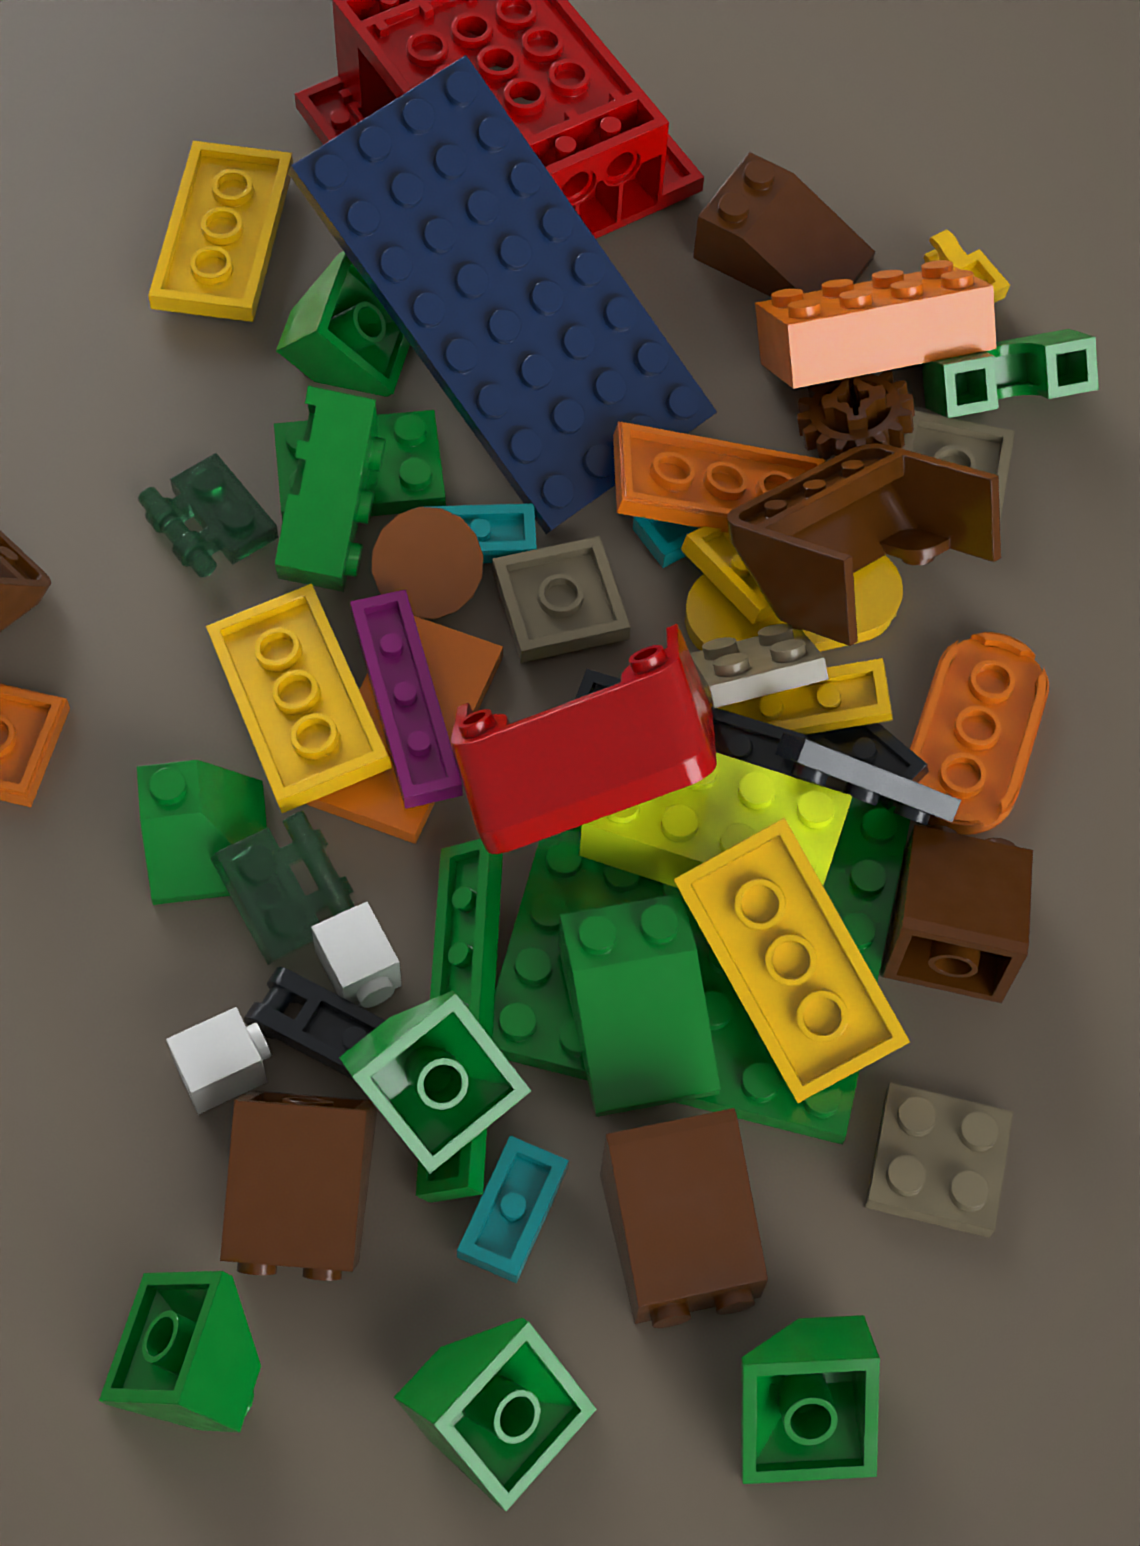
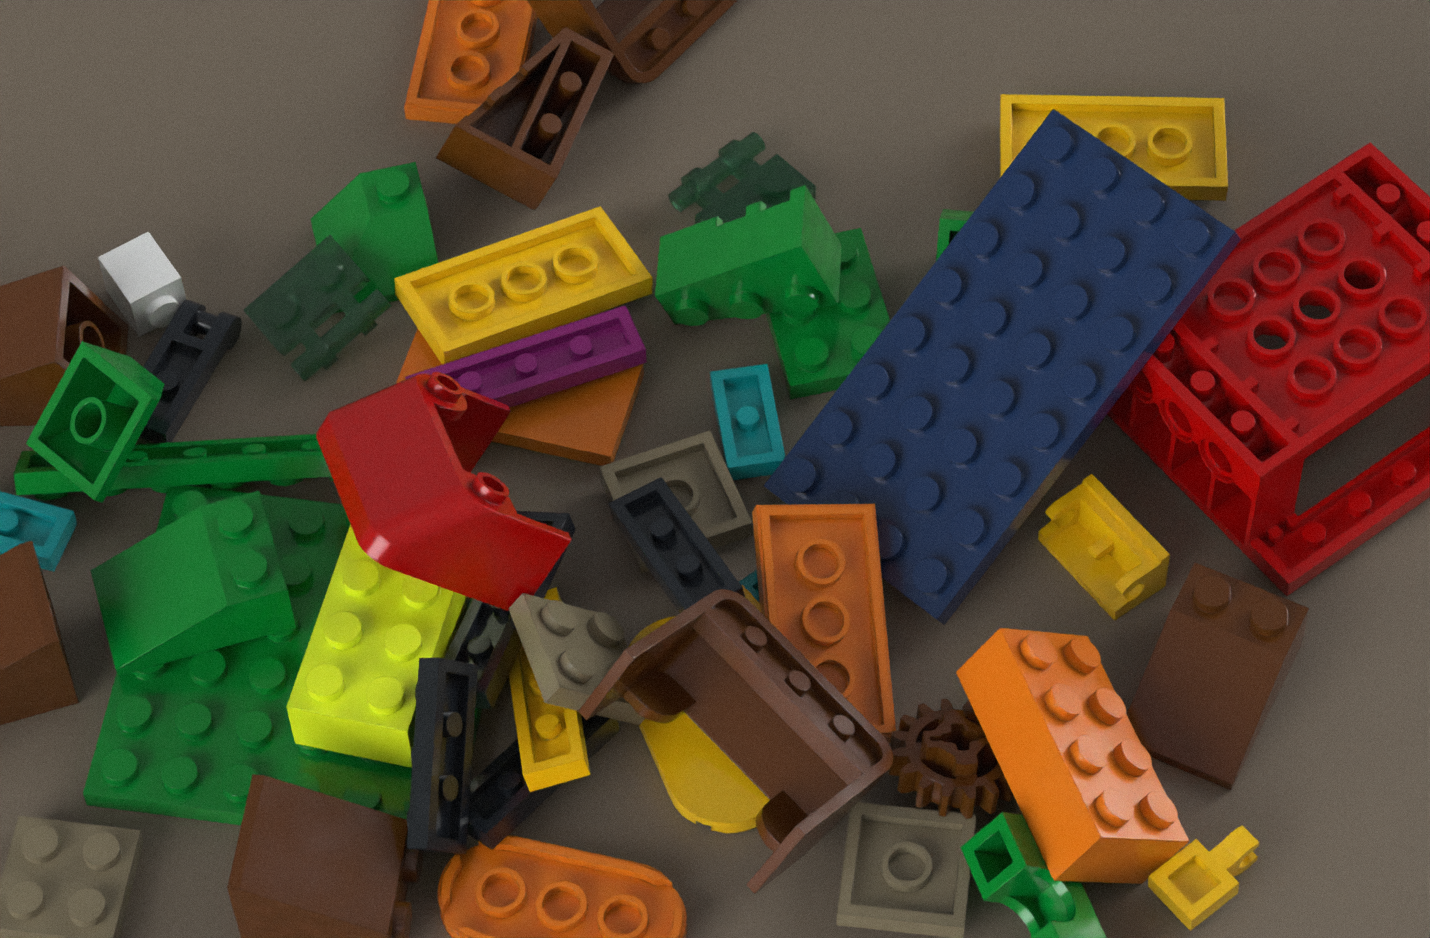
camera: 90 degrees right, 5 degrees down
white brick [311,901,402,1008] -> none
dark orange tile [372,507,484,619] -> none
yellow plate [673,818,910,1103] -> none
none -> reddish brown wedge [436,27,615,211]
none -> black plate [608,477,745,613]
none -> yellow hinge [1038,474,1170,621]

